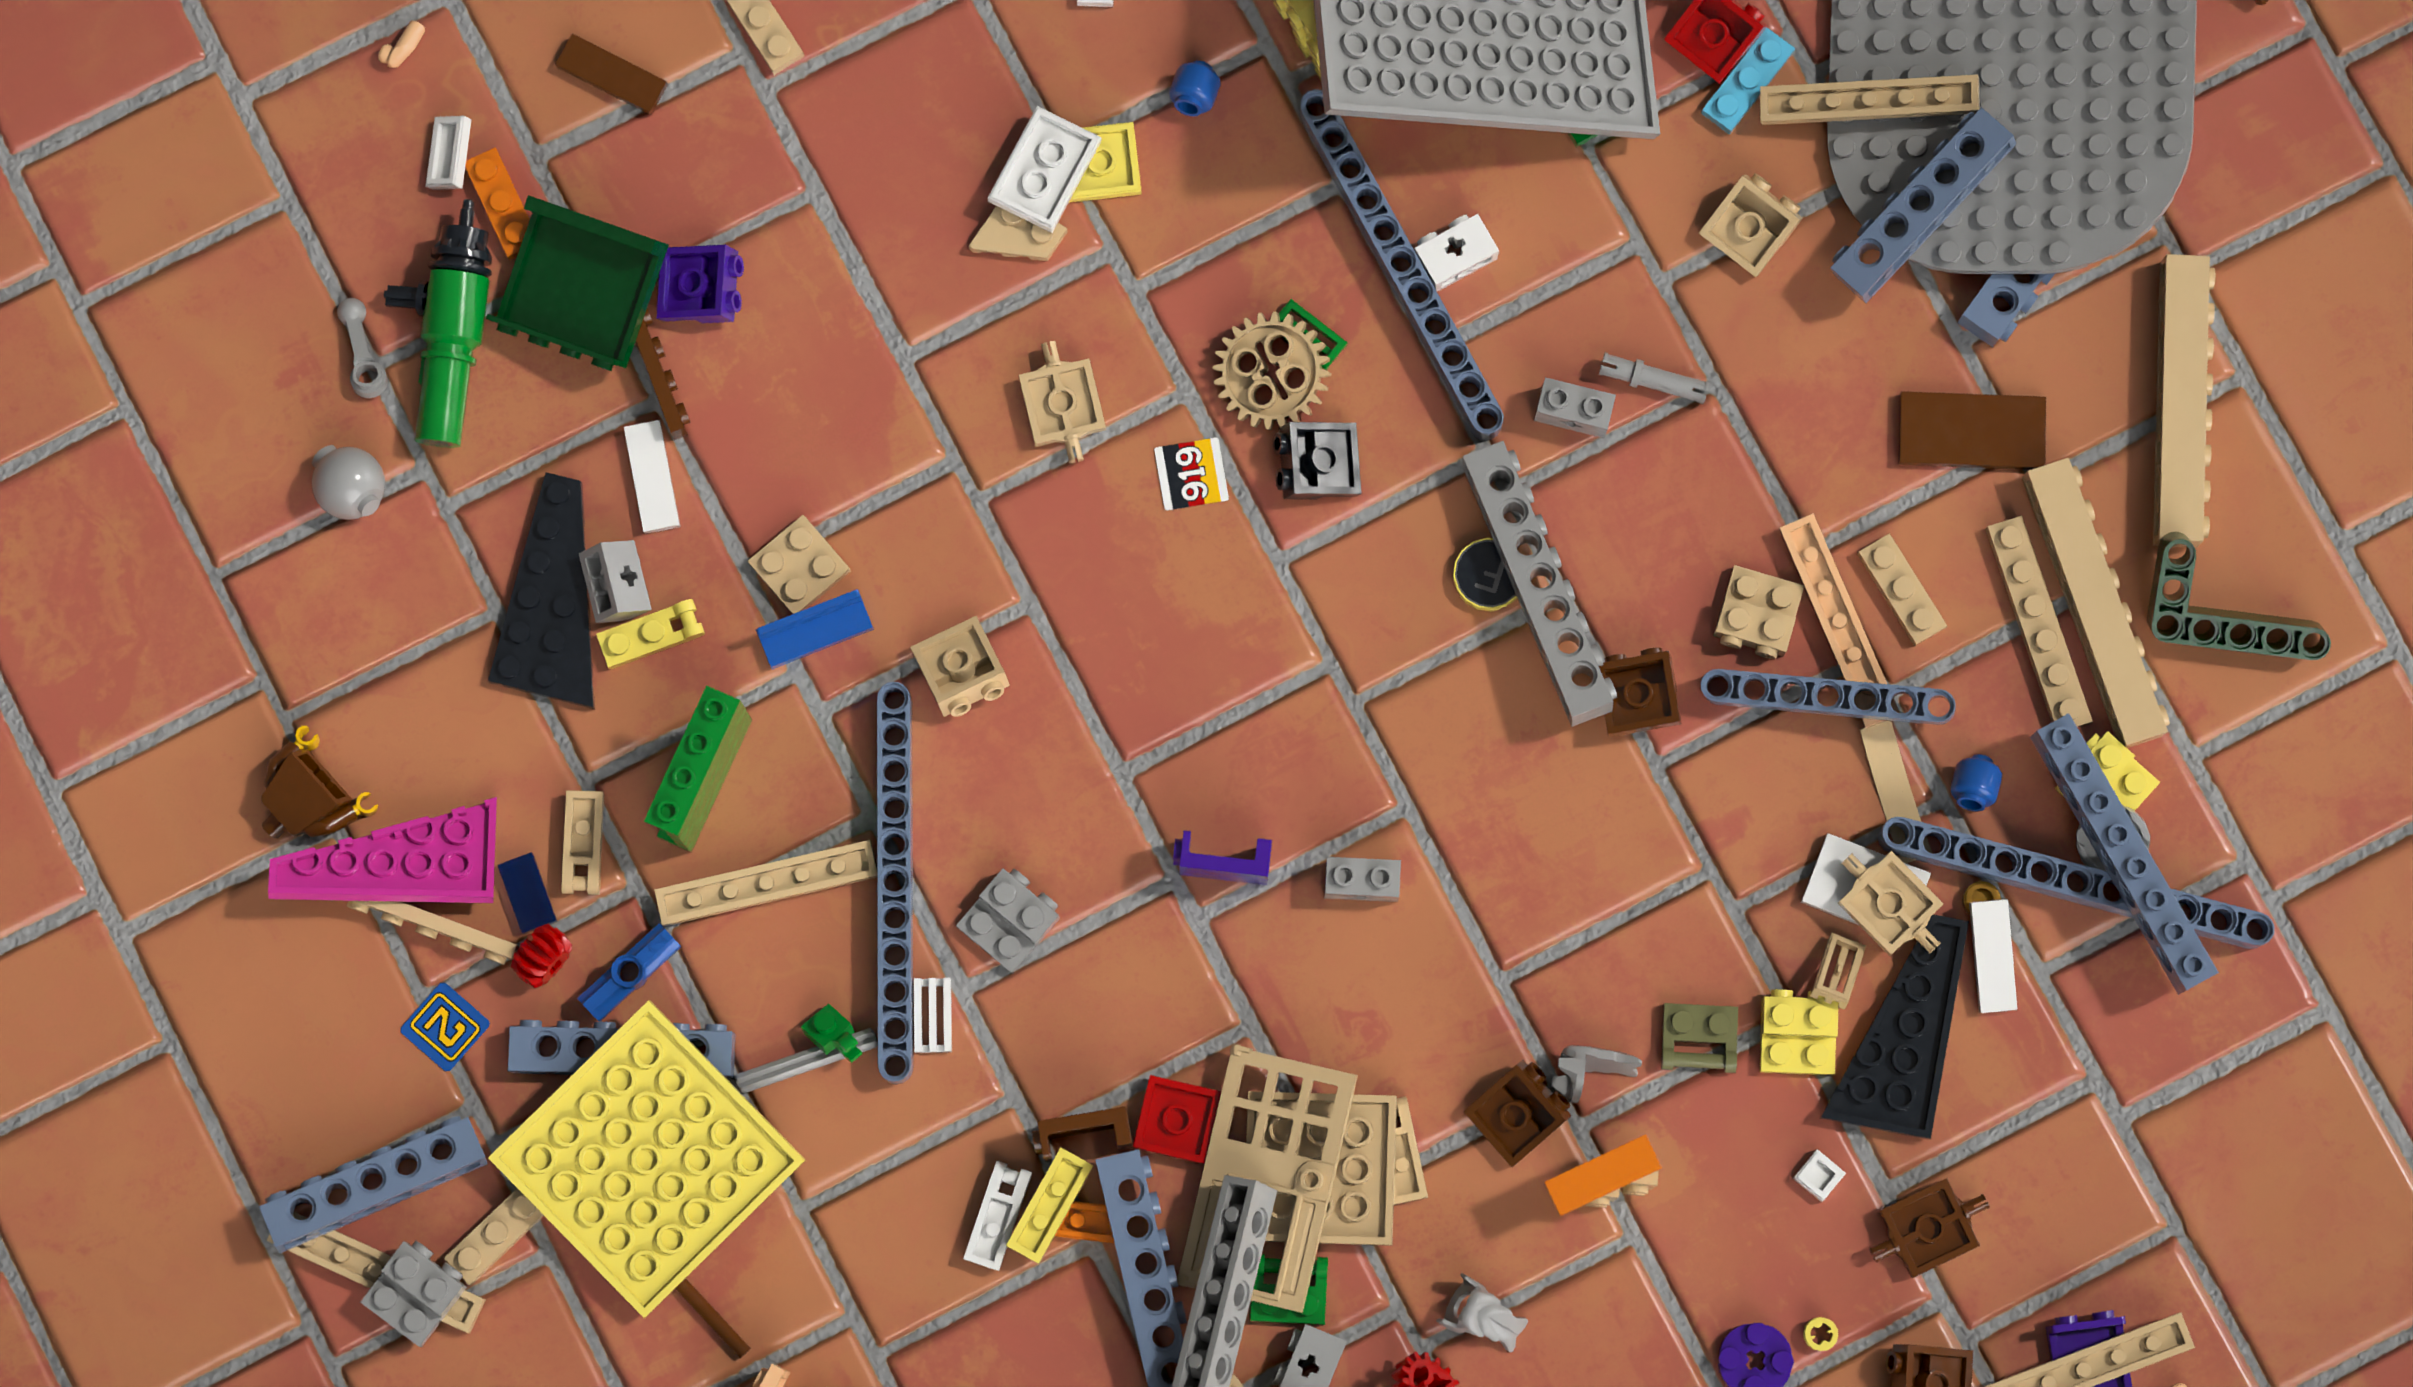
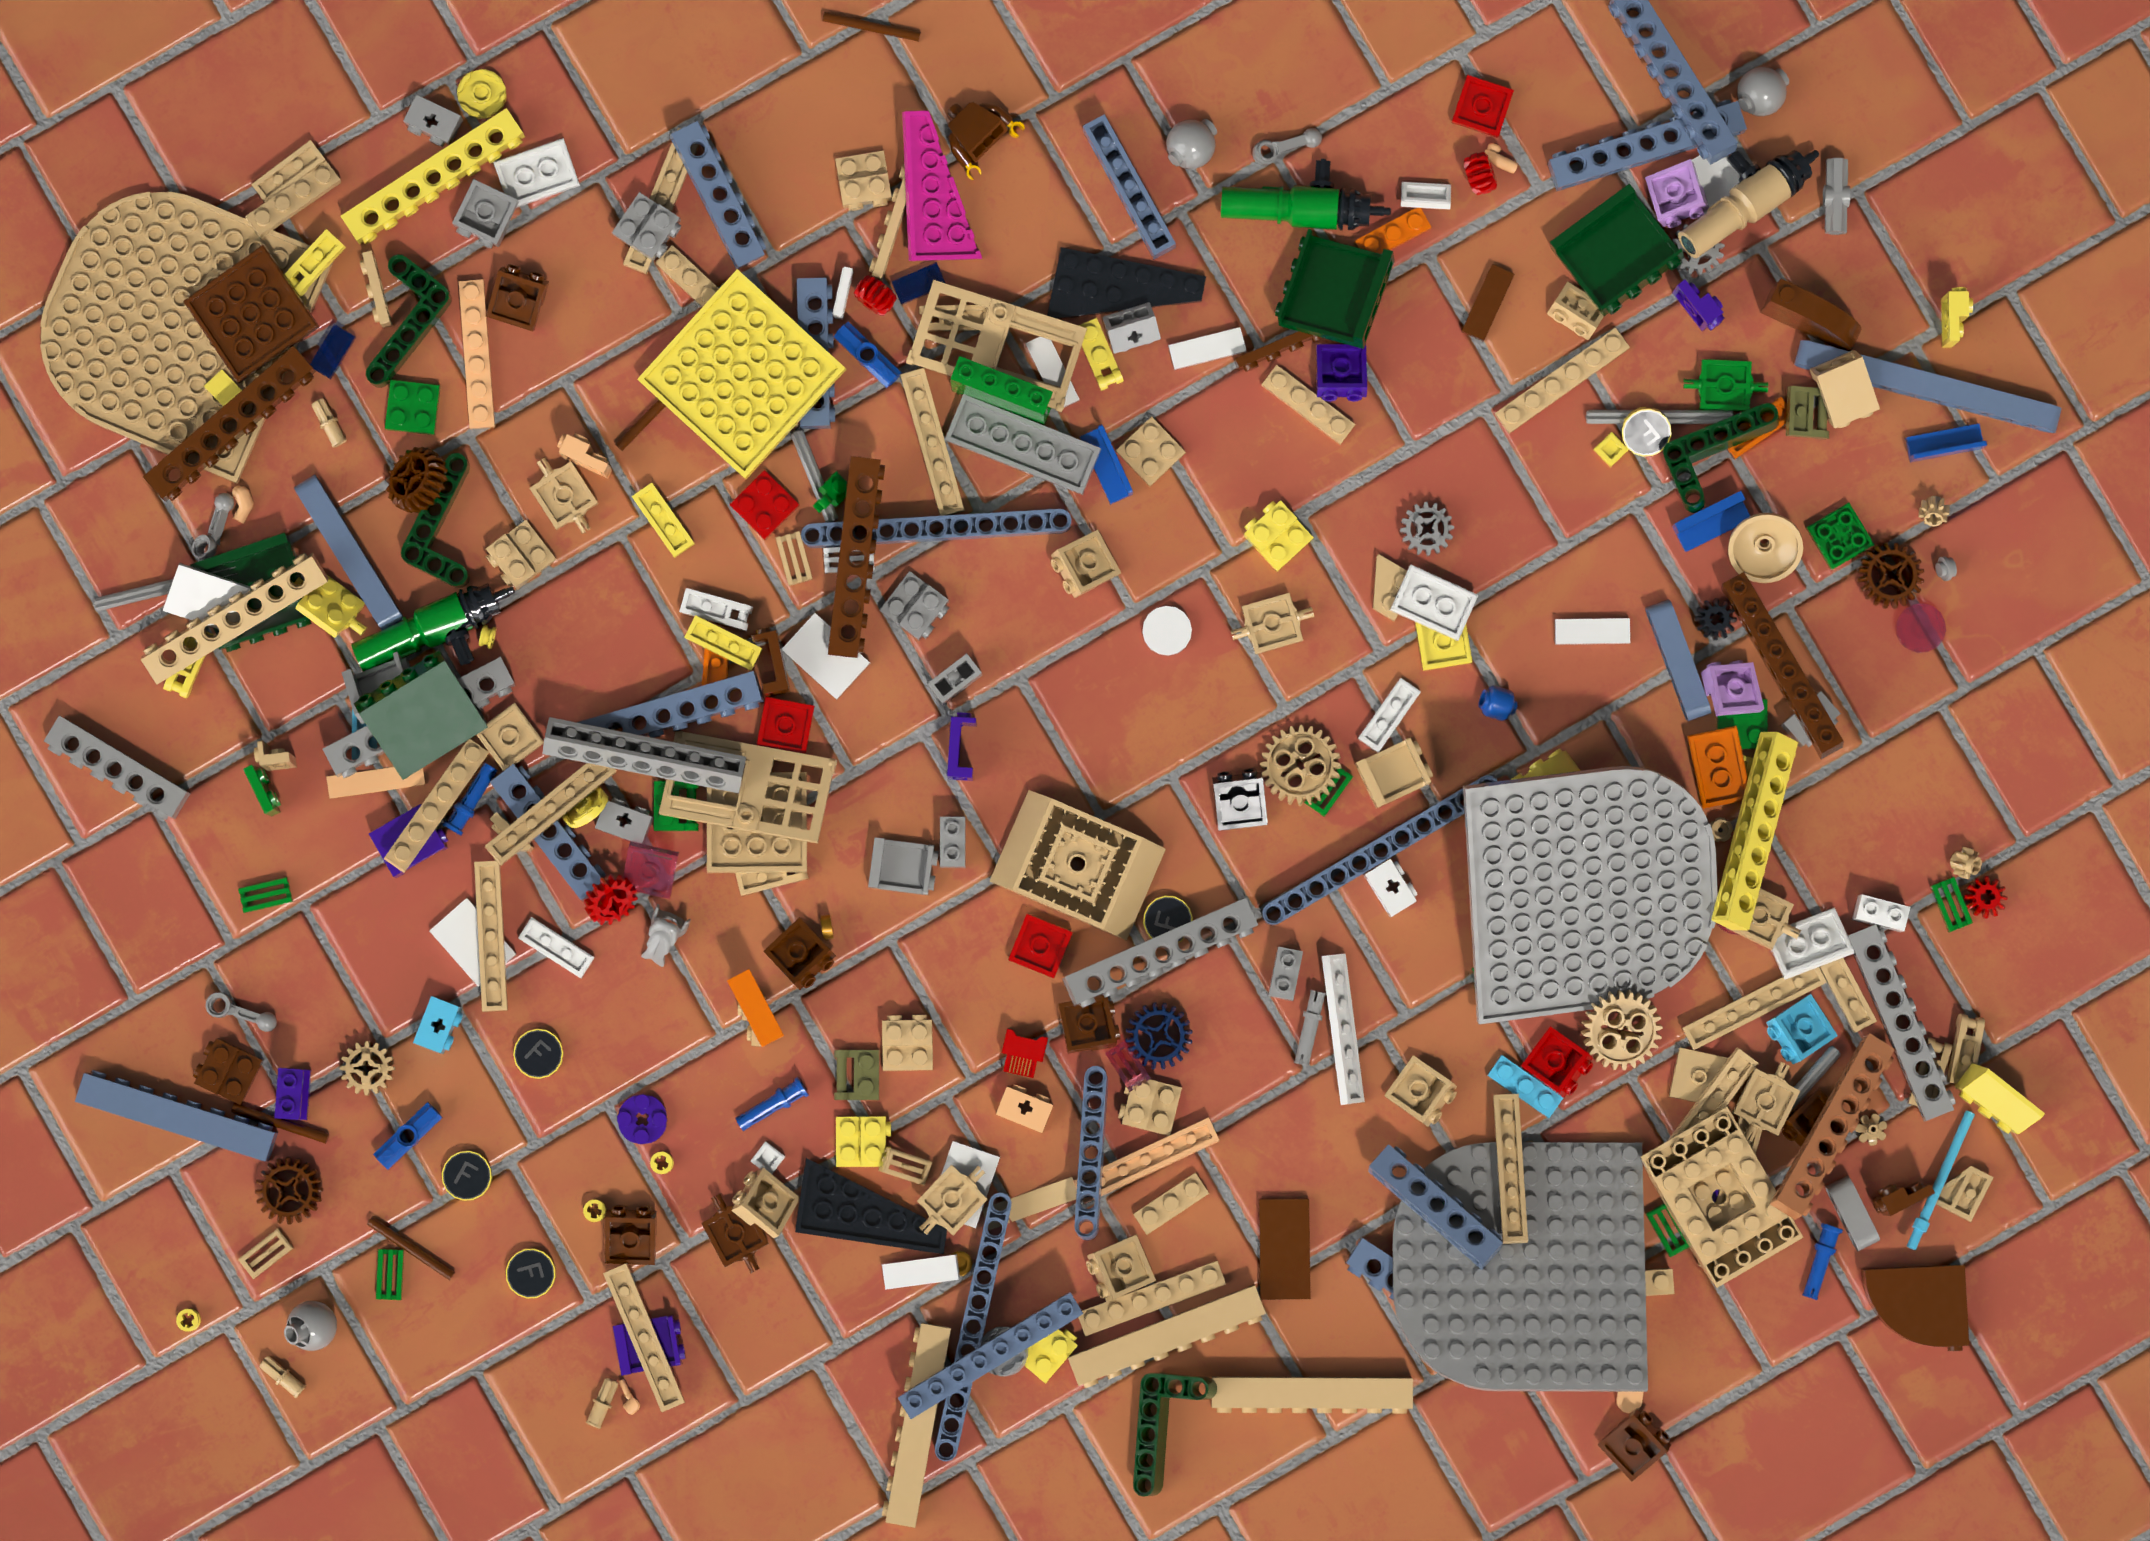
camera: 85 degrees right, 5 degrees up
sticker [401,982,490,1071] -> none
sticker [1154,437,1229,511] -> none
light grey hair [1551,1045,1642,1103] -> none
blue head [1951,754,2002,812] -> none
none -> clear pink tile [623,841,679,899]
none -> light yellow plate [632,483,695,558]
none -> red plate [729,470,800,540]
none -> tan plate [732,1168,800,1238]
none -> blue pin [735,1077,809,1131]
none -> tan tile [776,531,813,586]
none -> white tile [782,613,870,700]
none -> pearl gold tile [820,914,834,940]
none -> reddish brown bar [822,12,921,42]
none -> reddish brown brick [828,456,885,658]
none -> white tile [833,267,853,320]
none -> tan plate [835,151,892,211]
none -> light grey panel [868,837,939,895]
none -> tan plate [882,1015,933,1071]
none -> tan brick [882,1323,951,1528]
none -> tan door [906,280,1087,412]
none -> light grey brick [927,653,982,705]
none -> light grey plate [945,394,1101,495]
none -> tan slope [989,790,1166,940]
none -> light nougat brick [996,1084,1053,1133]
none -> red piece [1001,1029,1048,1078]
none -> red plate [1008,914,1073,979]
none -> white tile [1025,337,1080,408]
none -> sand blue brick [1083,114,1176,260]
none -> tan plate [1086,1234,1156,1302]
none -> clear pink tile [1105,1040,1151,1092]
none -> dark blue gear [1125,1002,1193,1070]
none -> white tile [1142,606,1192,656]
none -> light yellow plate [1244,500,1314,572]
none -> tan plate [1261,365,1356,445]
none -> white plate [1322,954,1365,1105]
none -> tan panel [1355,738,1433,809]
none -> white tile [1358,678,1421,753]
none -> light grey gear [1400,502,1454,557]
none -> red plate [1451,75,1514,138]
none -> red gear [1464,152,1497,195]

